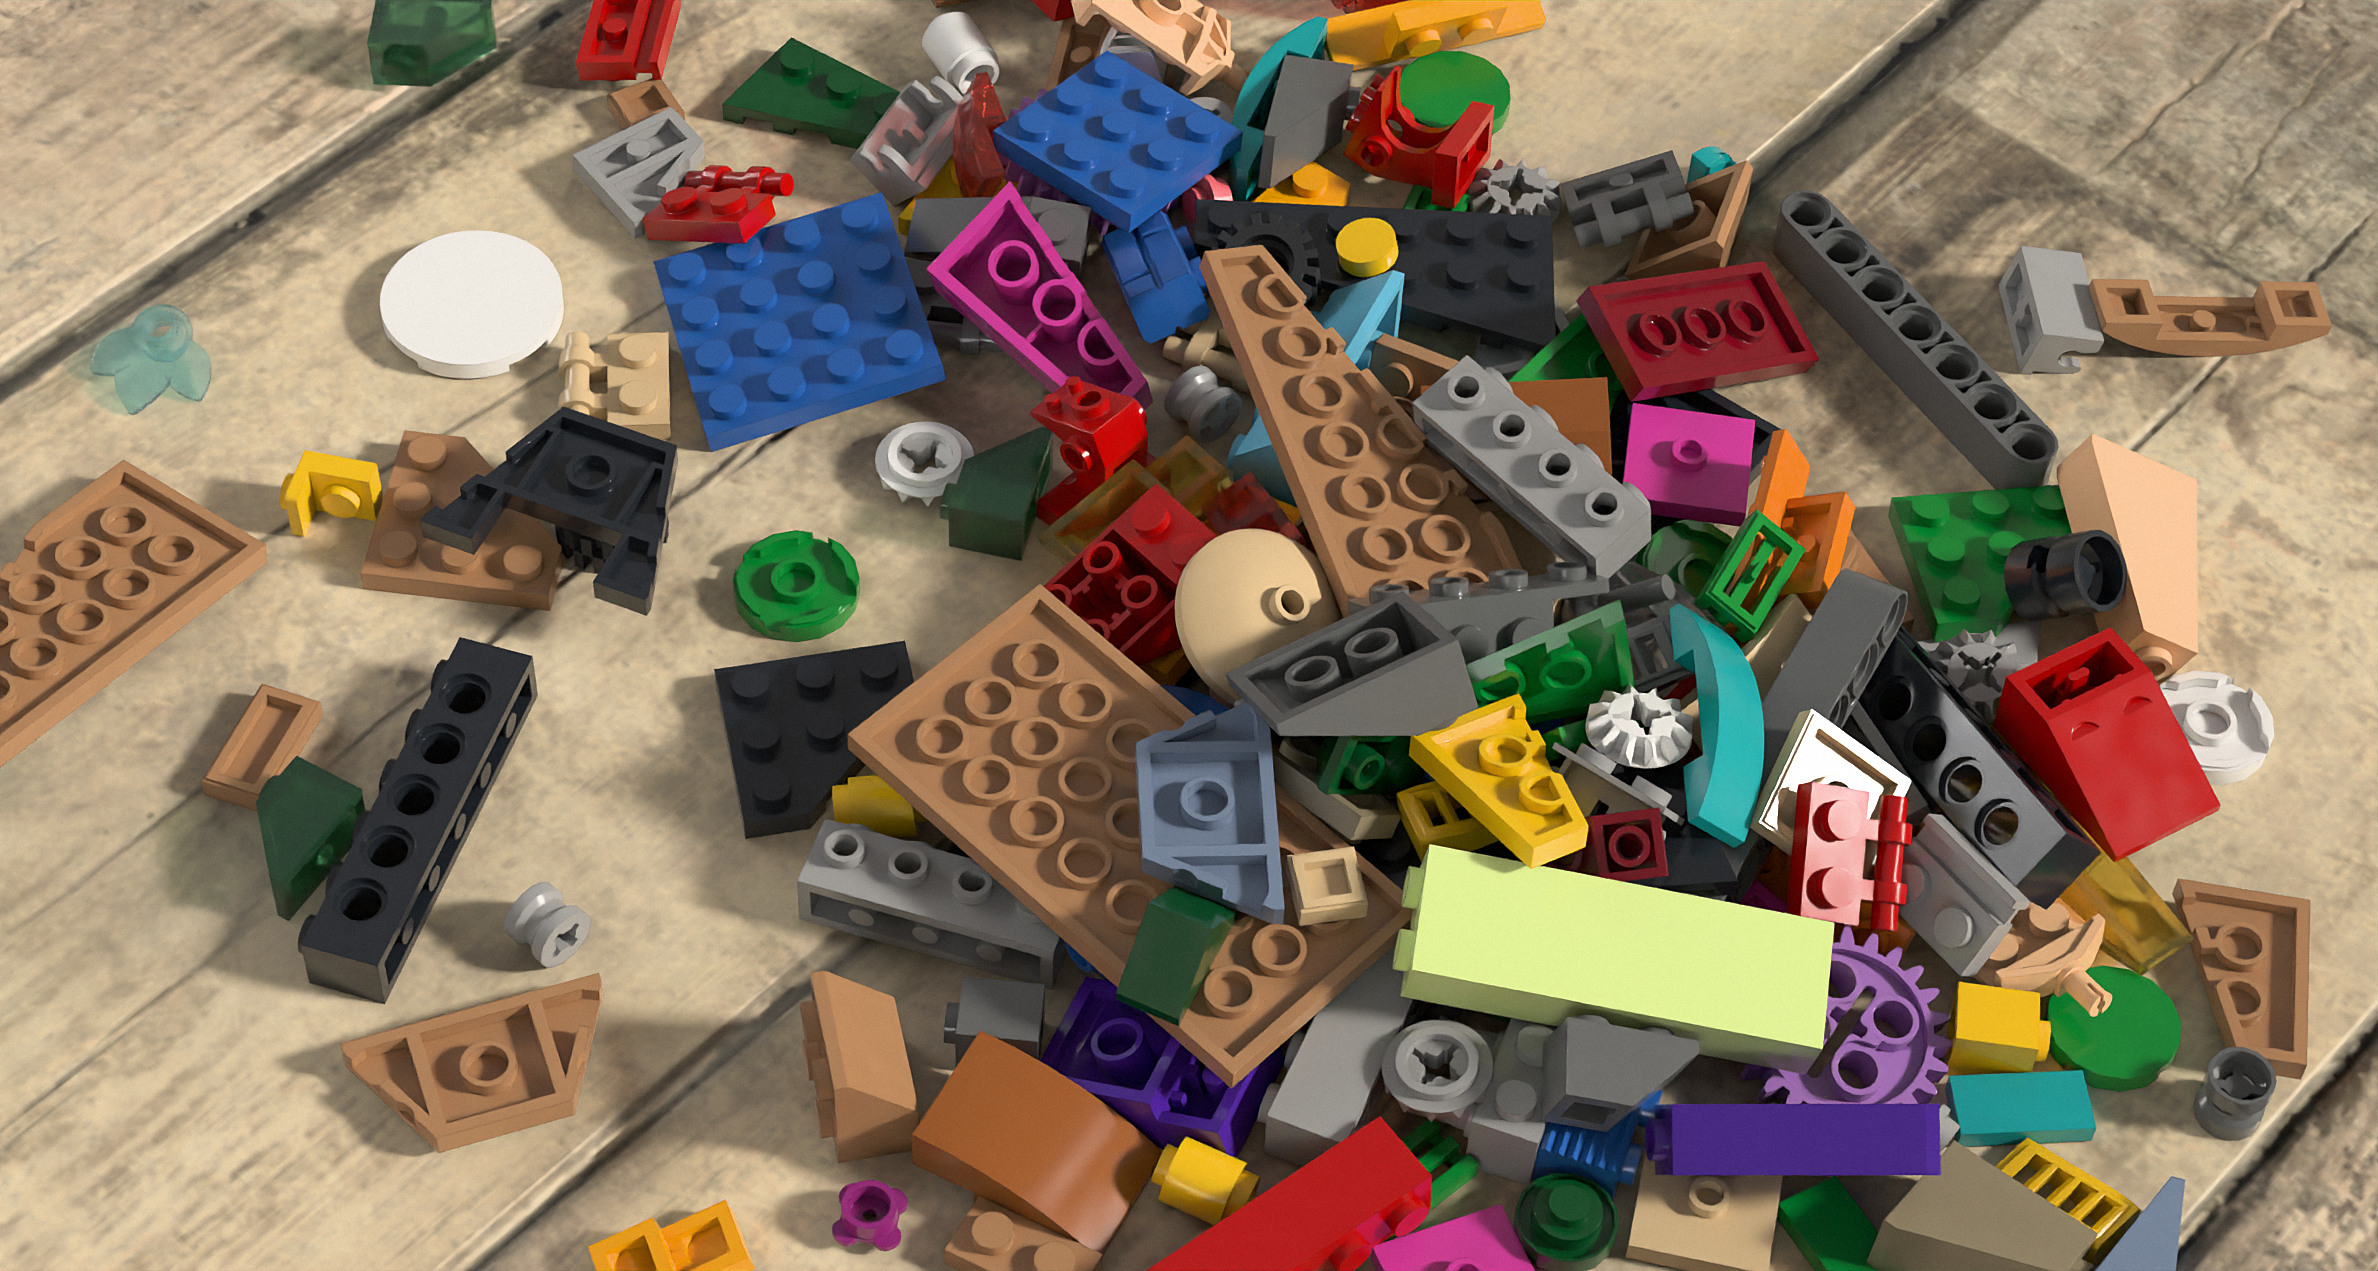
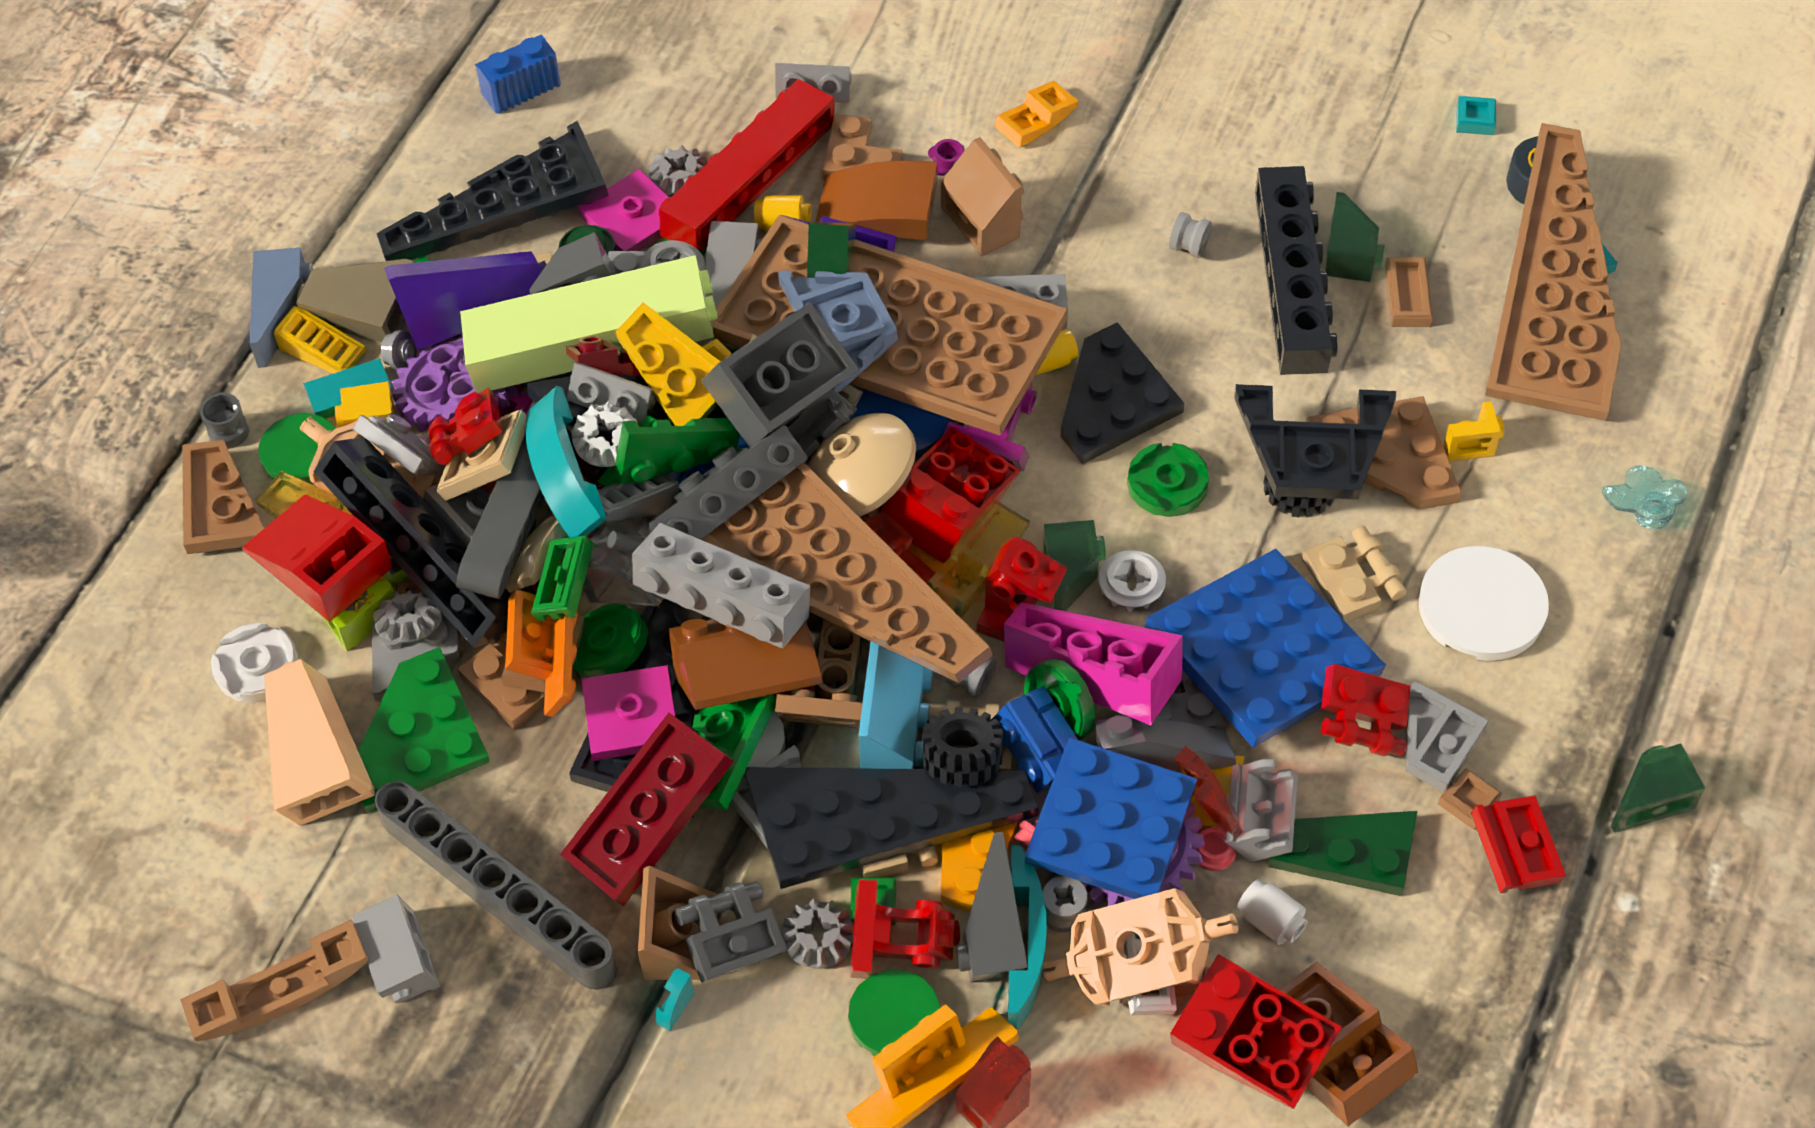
camera: 165 degrees right, 5 degrees up
medium nougat wing [340,973,604,1153] -> none
dark grey brick [944,977,1045,1066] -> none
tan tile [1286,846,1368,926] -> none
yellow tile [1336,218,1398,277] -> none
black wheel [2004,530,2127,621] -> none
none -> green tile [1024,658,1095,741]

